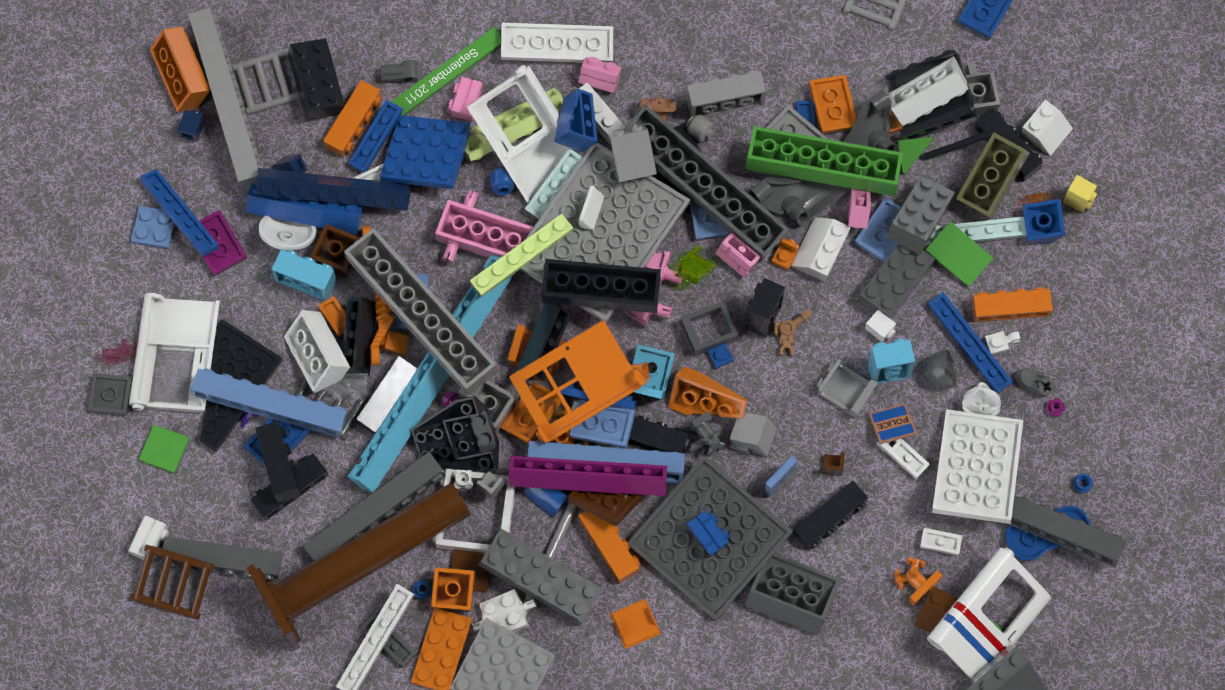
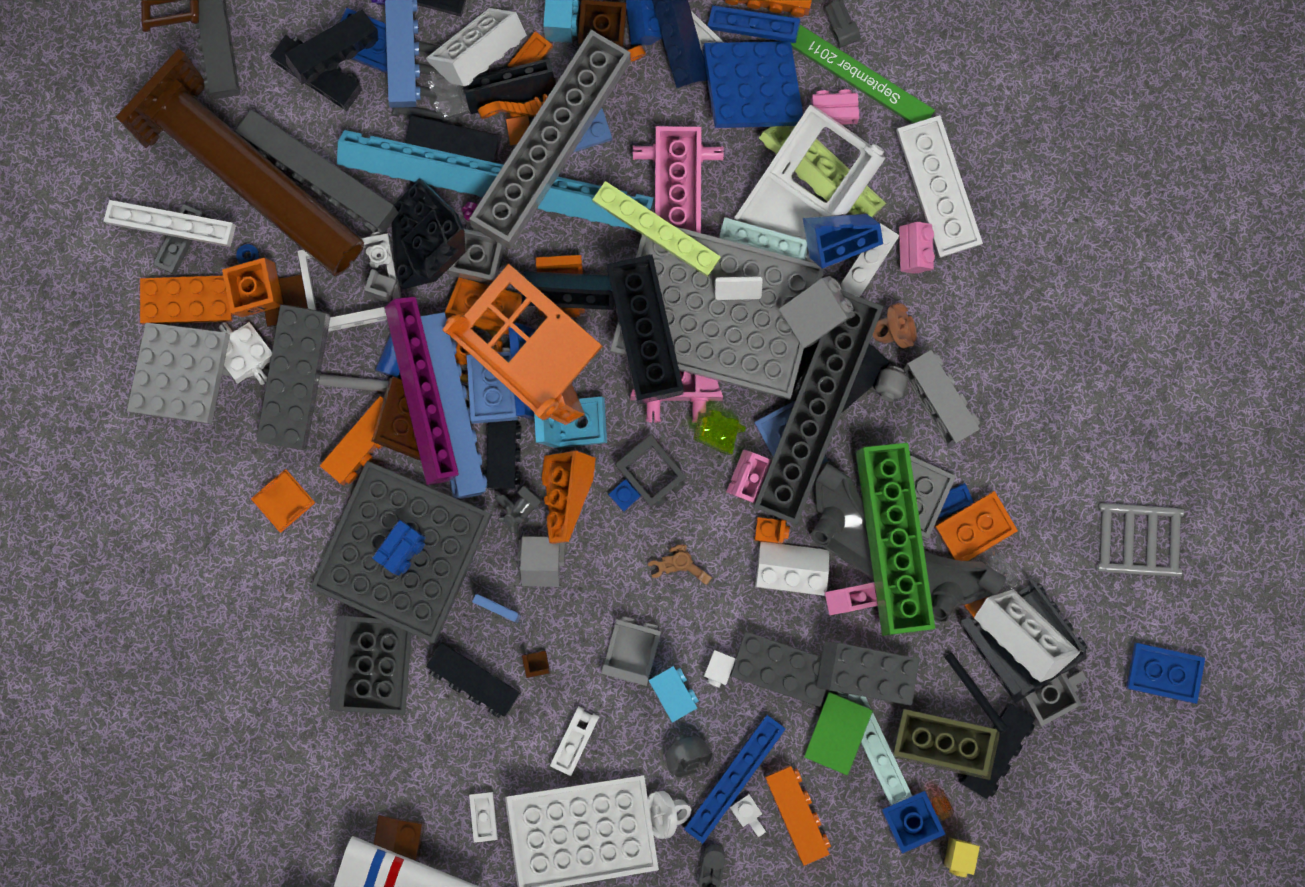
camera: 70 degrees right, 10 degrees up
blue head [490,167,515,196] -> none
black brick [744,278,785,338] -> none
medium blue plate [854,197,902,262] -> none
piece [869,403,917,444] -> none
orange piece [894,557,943,606] -> none
bright green tile [897,137,933,175] -> none
white slope [1020,100,1073,156] -> none

